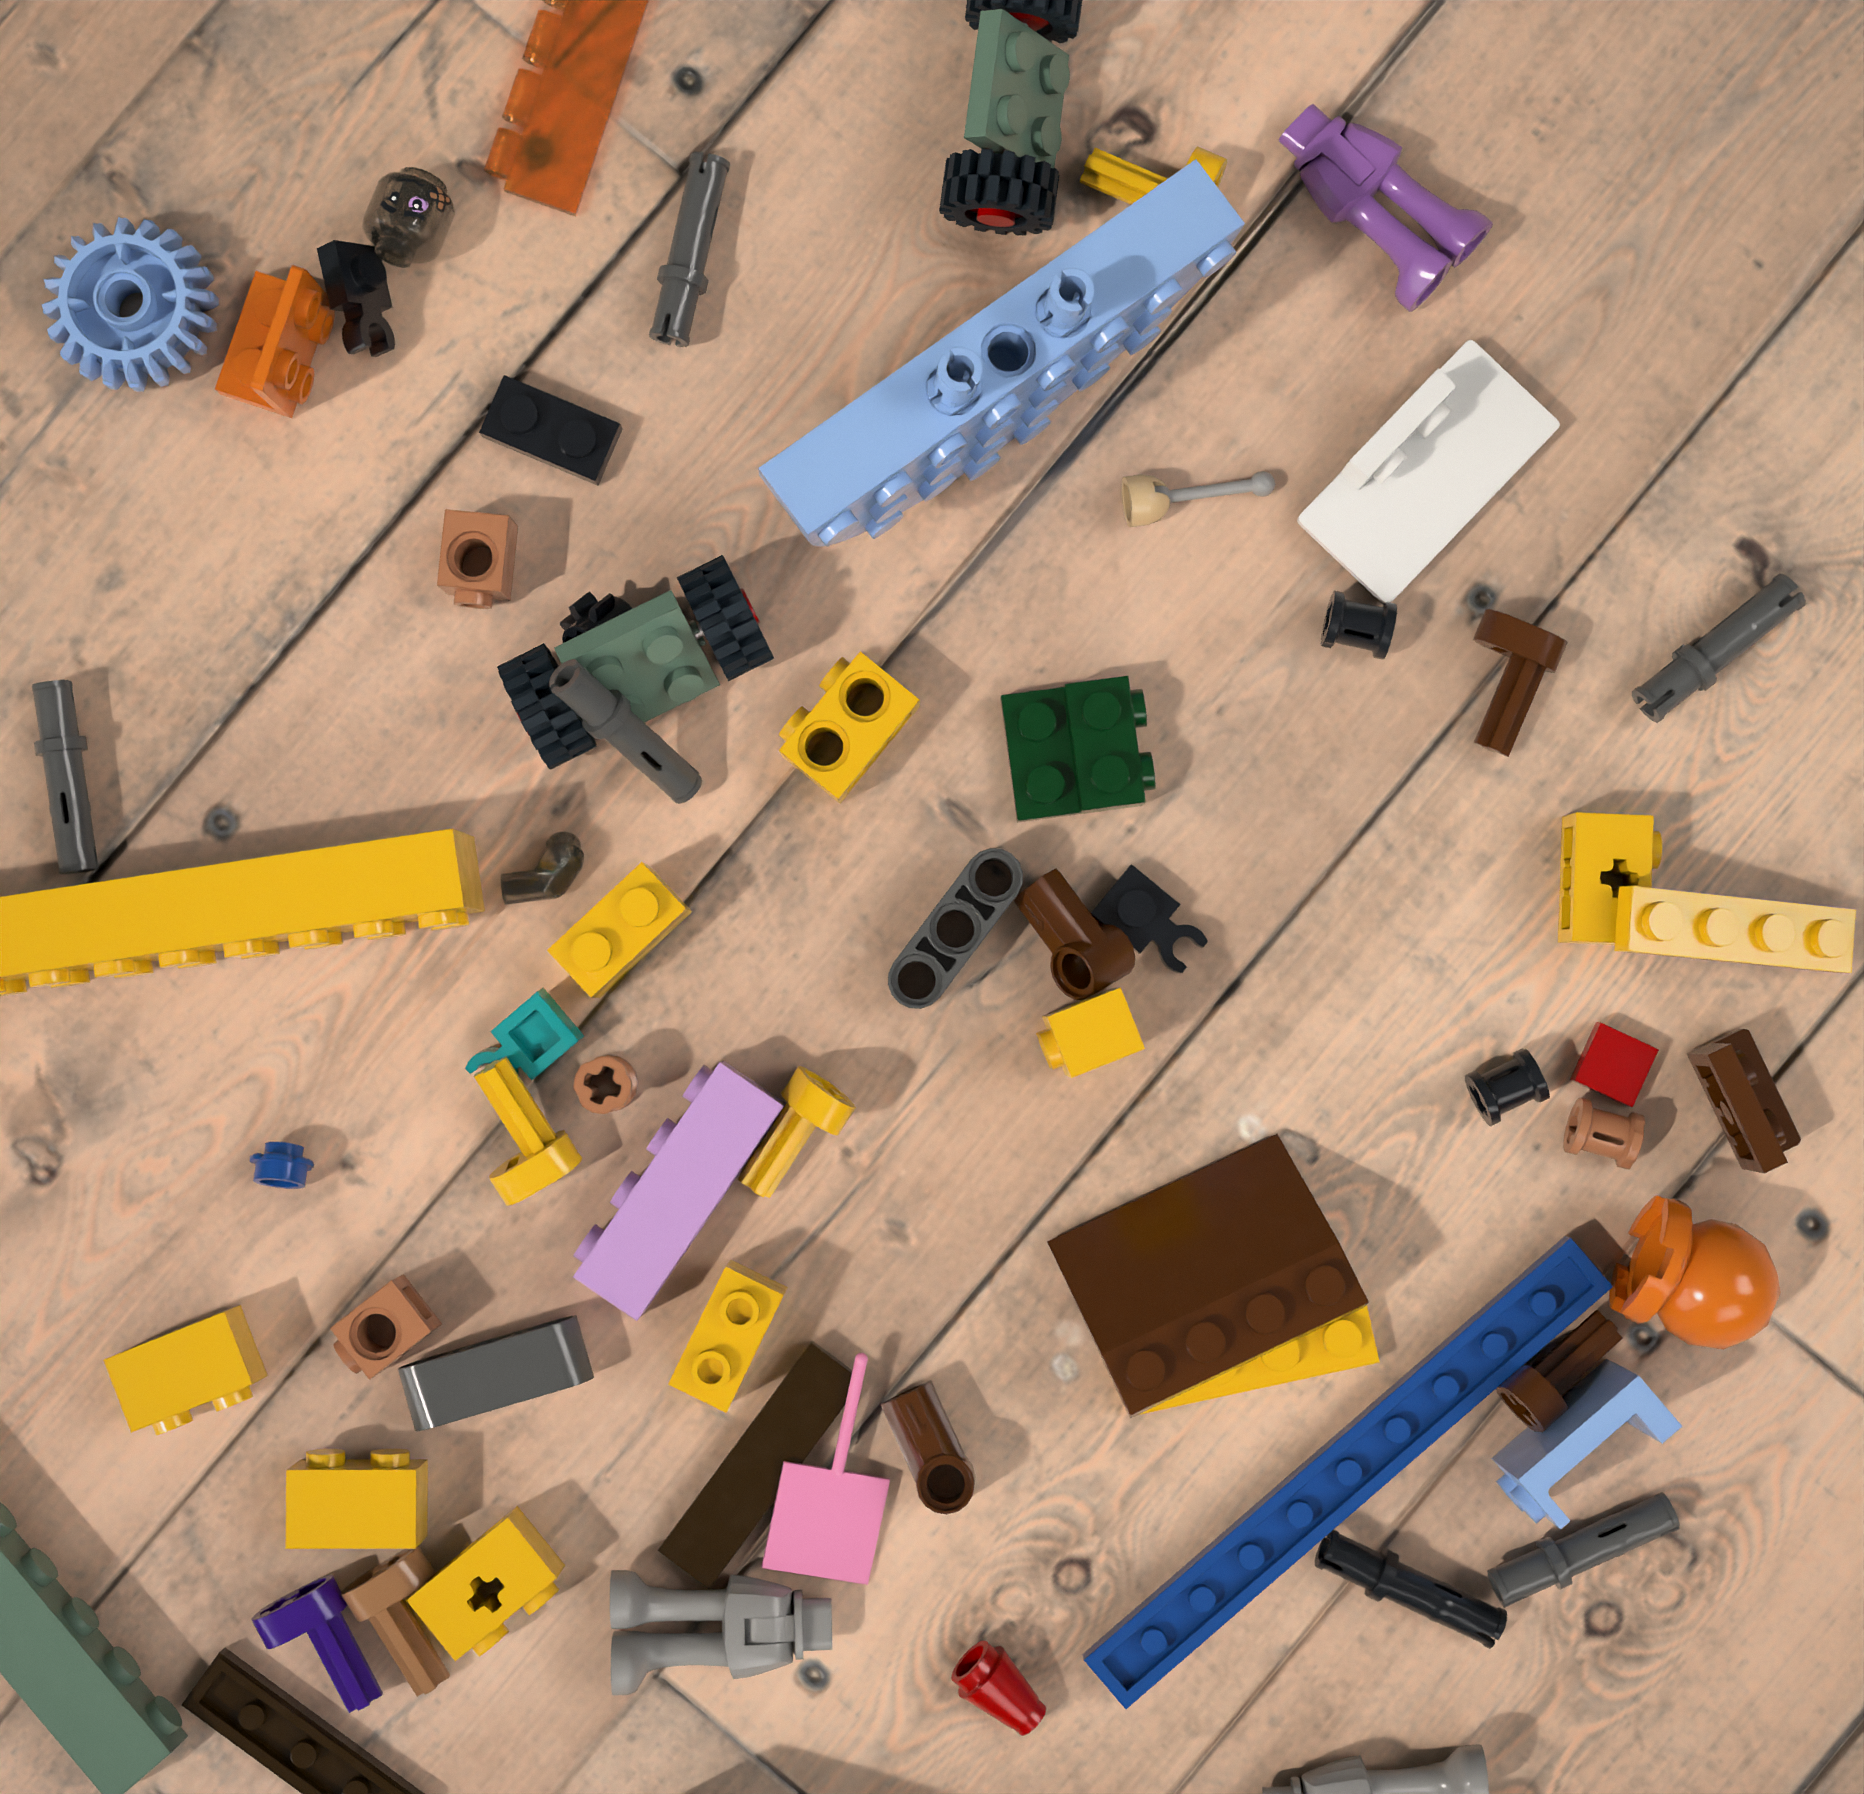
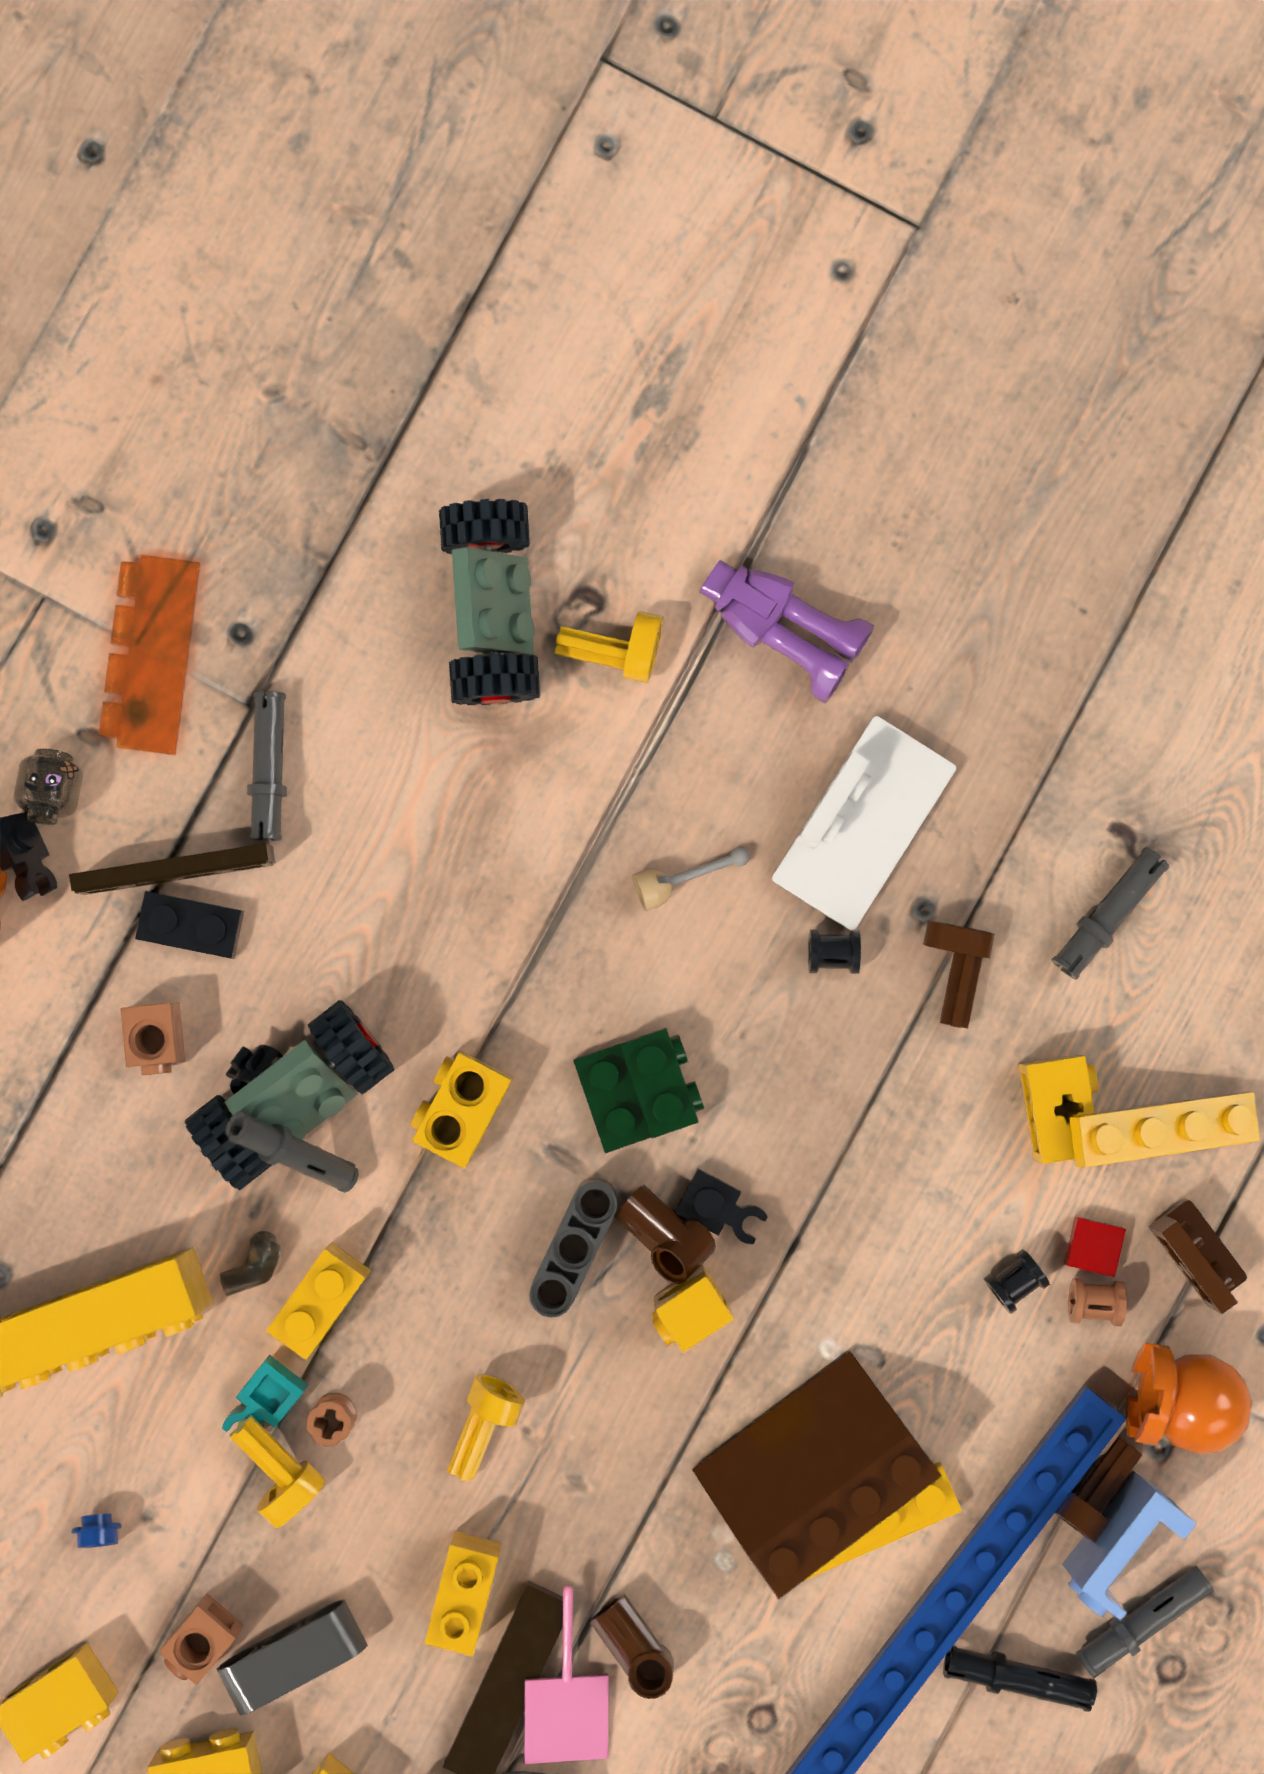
camera: 15 degrees left, 0 degrees up
lavender brick [573,1061,786,1321] -> none
light blue brick [758,159,1245,547] -> none
none -> dark brown tile [69,843,276,895]

